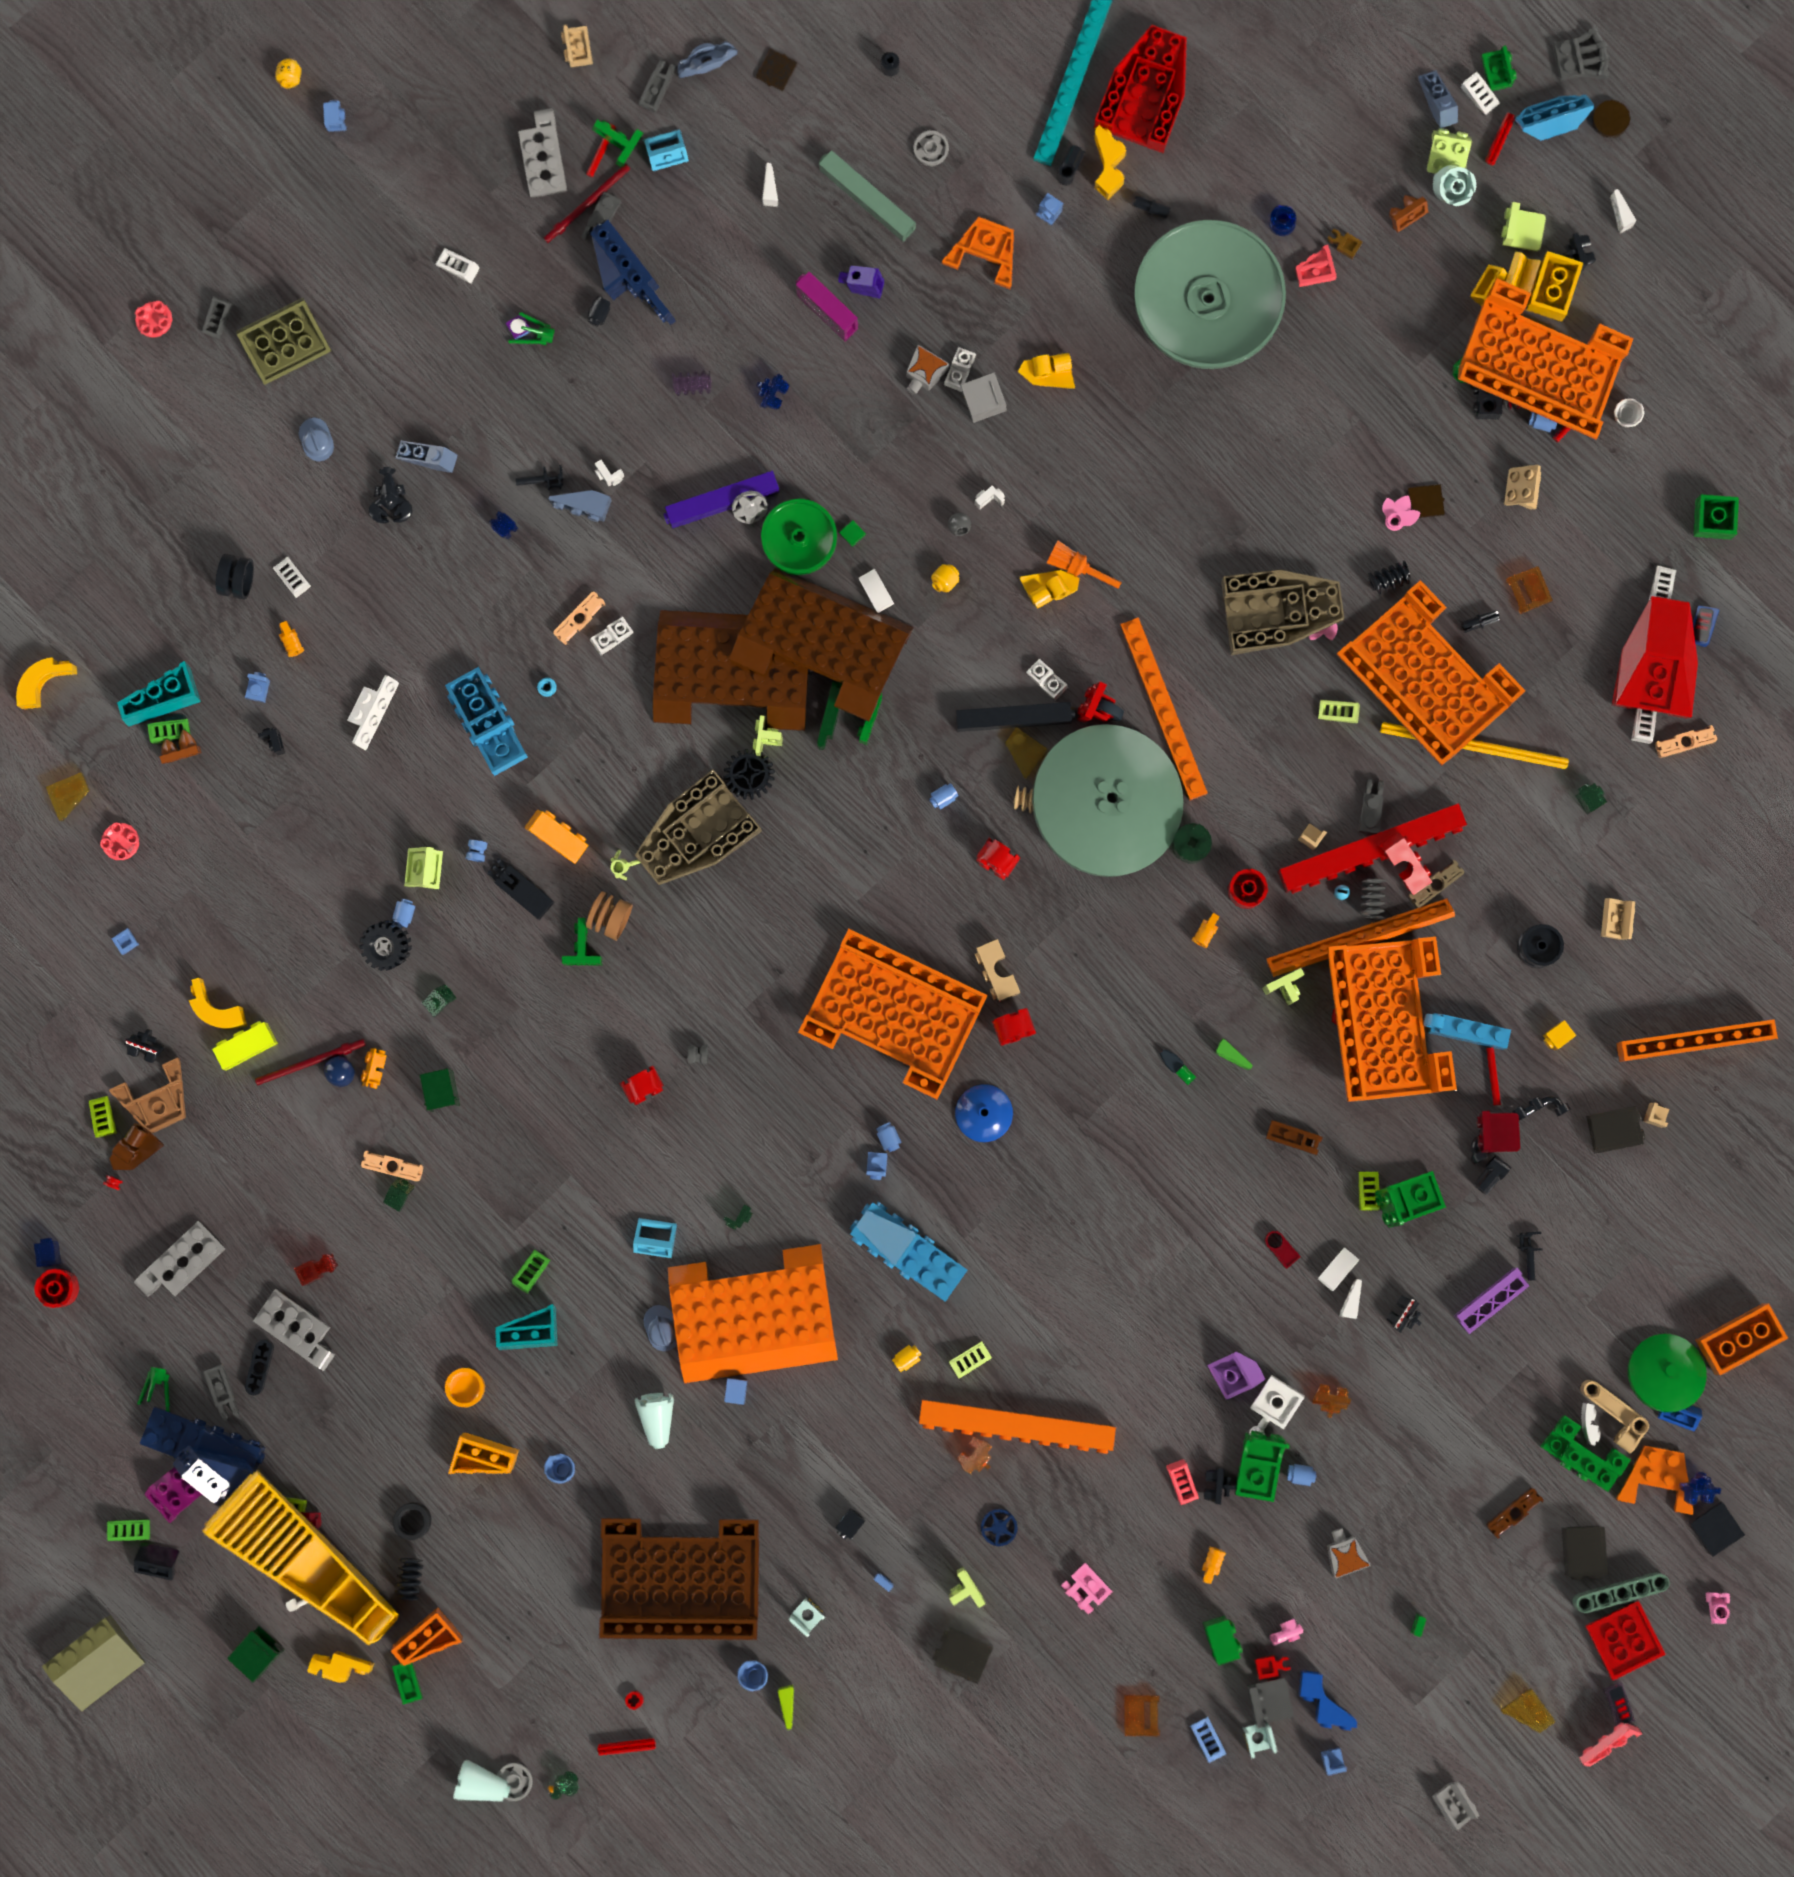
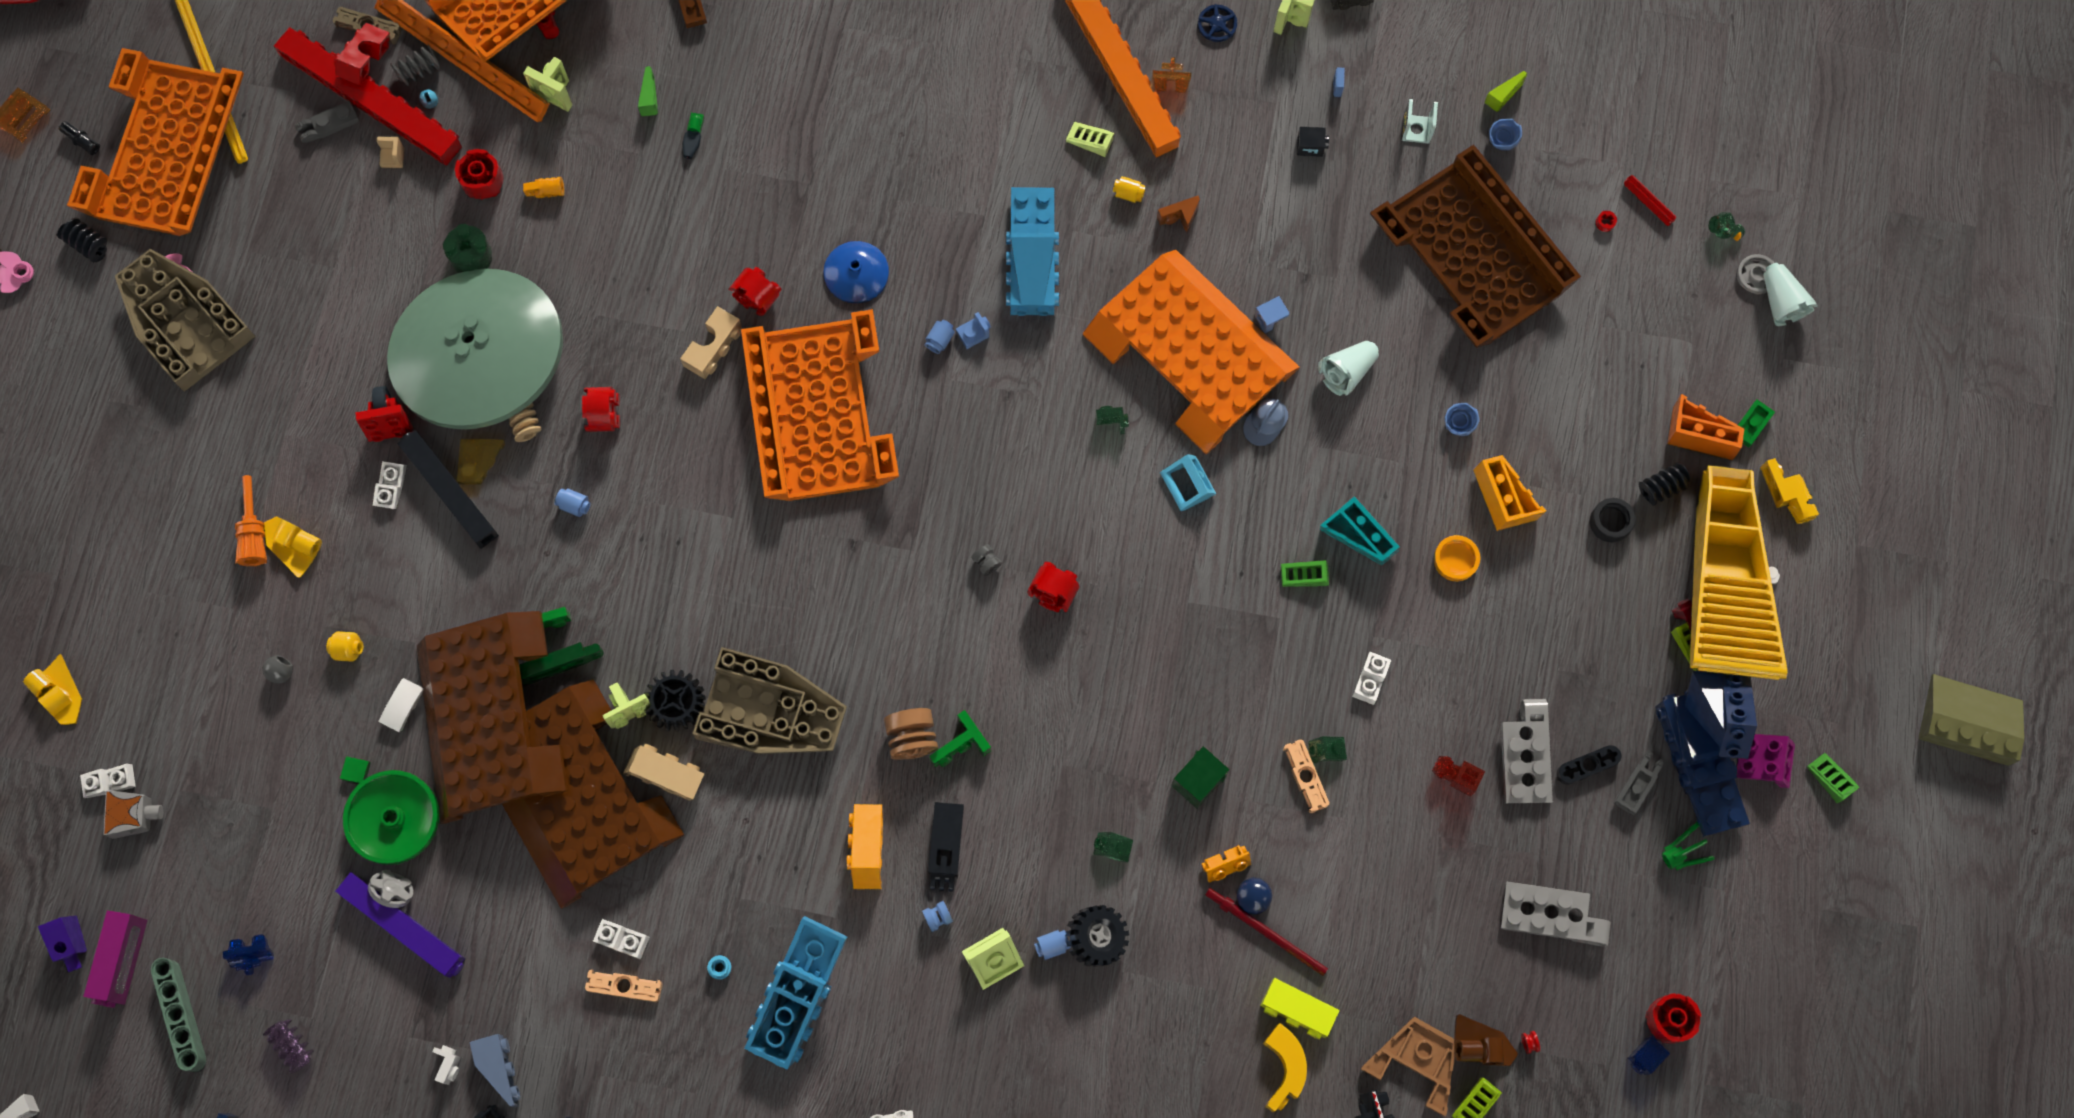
camera: 130 degrees left, 10 degrees down
black panel [134,1542,179,1581] -> none
dark green piece [227,1626,285,1683] -> none
yellowish green plant [611,850,640,880] -> none
light grey piece [961,372,1007,423] -> none
white bracket [975,486,1005,510] -> none
orange plate [1120,617,1208,801] -> none
yellowish green slope [1318,700,1360,723] -> none
none -> sand green beam [151,958,206,1072]
none -> tan wedge [623,744,704,801]
none -> dark orange slope [1157,195,1200,233]
none -> white slope [1352,652,1391,705]

